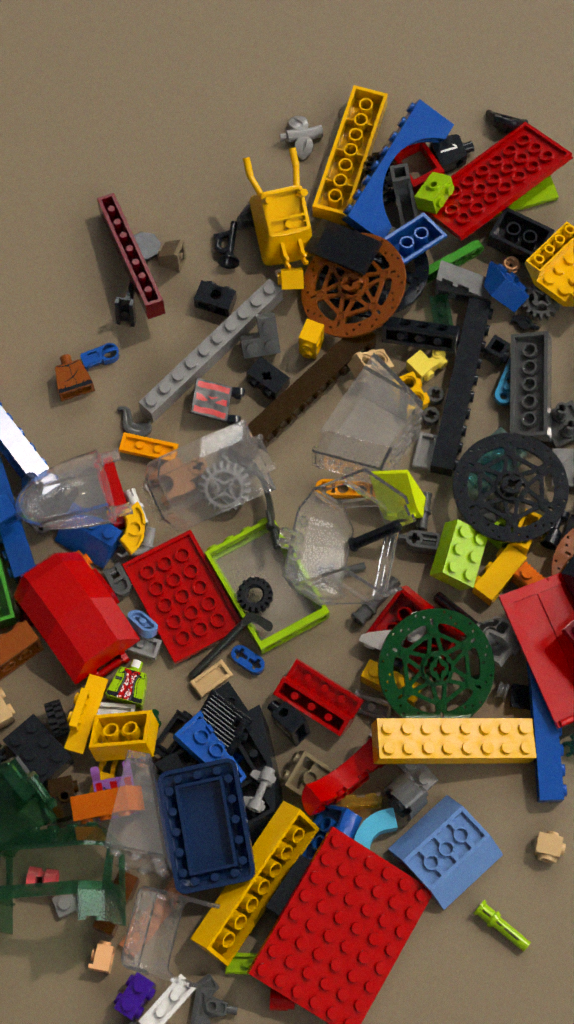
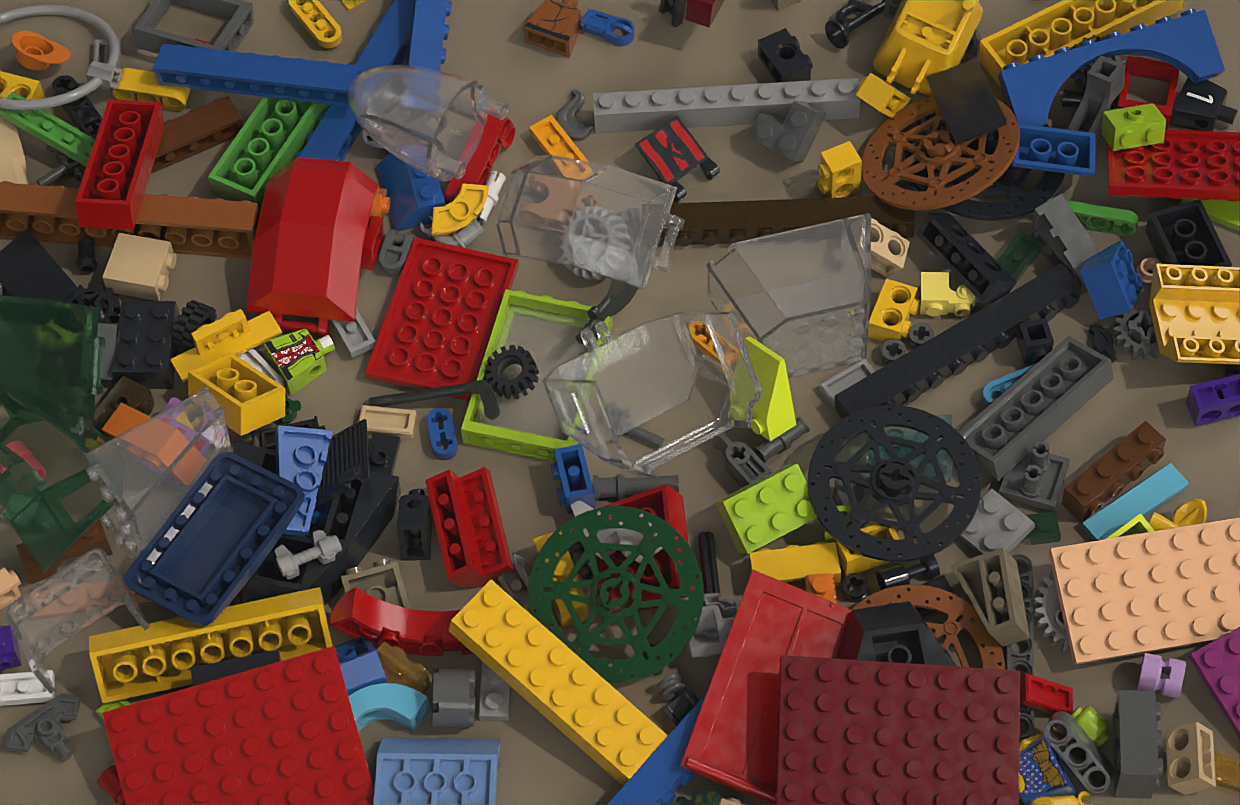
camera: 45 degrees right, 10 degrees down
medium blue plate [127,610,158,639] -> none
black brick [246,356,290,400] -> none
black axle [348,521,402,552] -> none
none -> blue brick [551,444,595,514]
none -> black bush [842,573,868,603]

